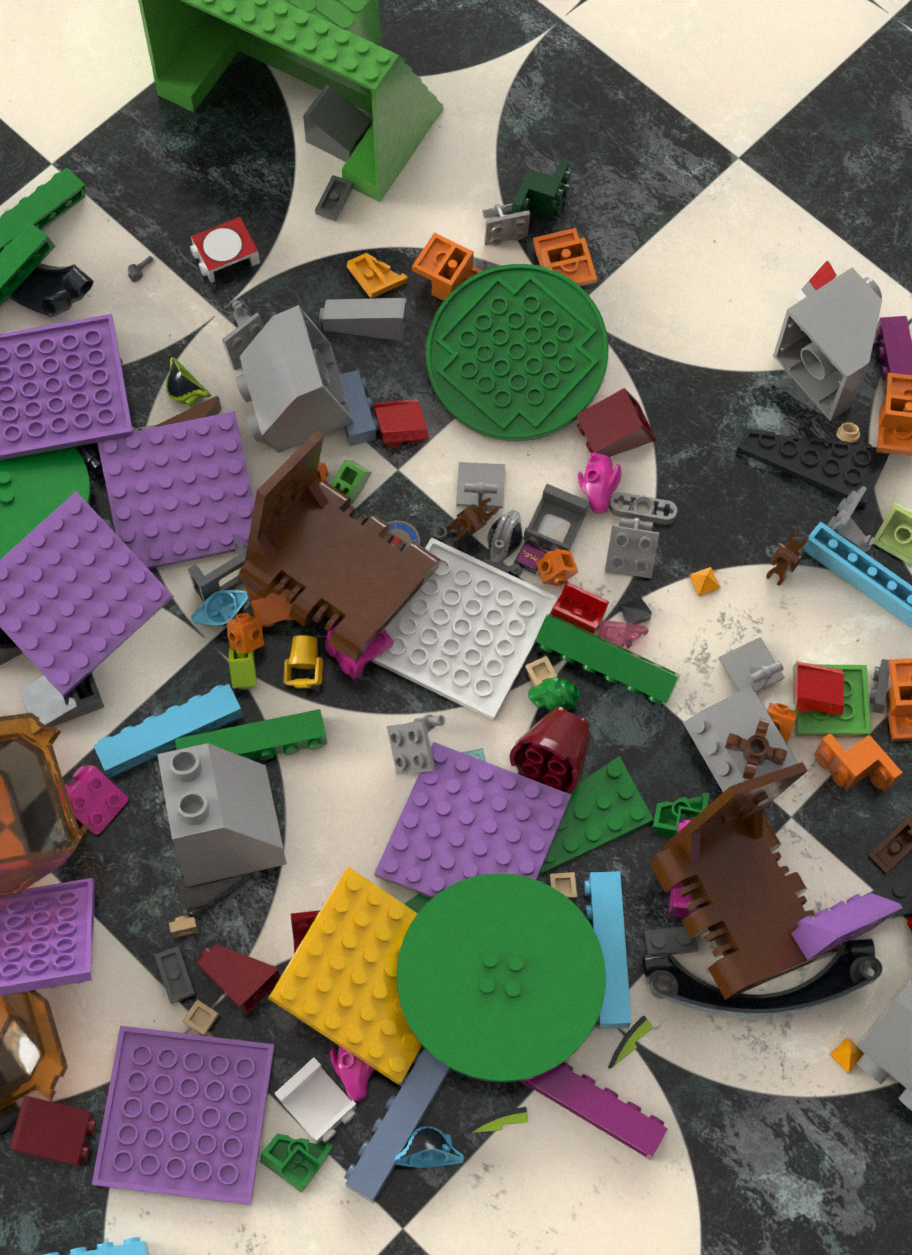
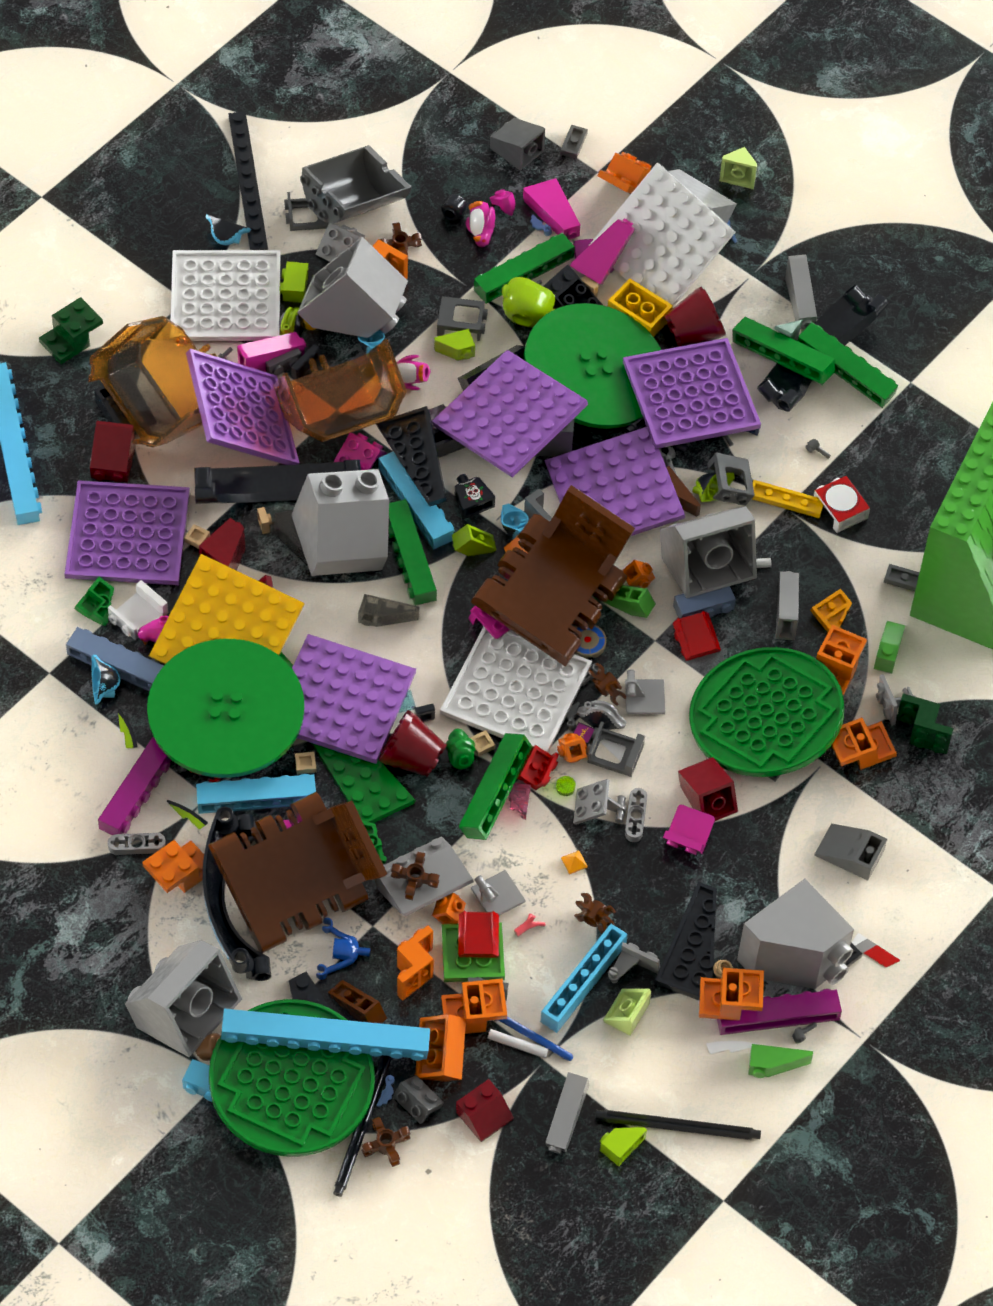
camera: 85 degrees right, 10 degrees down
dark grey plate [154,946,195,1004] -> none
light grey plate [222,301,264,370] -> none
orange brick [226,613,264,654] -> none
yellow piece [284,636,323,688] -> none
light grey plate [387,715,445,774] -> none
dark pink animal [578,452,622,514] -> none
black slope [619,598,652,627] -> none
medium lavender slope [791,893,903,960] -> none
none -> light grey beam [108,833,166,855]
none -> orange bracket [142,840,204,893]
none -> black panel [194,460,361,504]
none -> blue piece [316,918,371,980]
none -> clear smoke slope [358,594,420,627]
none -> black wing [375,406,447,507]
none -> black tile [415,703,435,722]
none -> black torso [454,474,495,520]
none -> coral bar [514,913,546,936]
none -> clear neon green tile [556,776,576,796]
none -> dark pink bracket [663,804,715,855]
none -> dark grey window [707,453,755,506]
none -> yellow plate [752,480,824,518]
none -> dark grey slope [814,823,887,881]
none -> bright green slope [874,621,905,674]

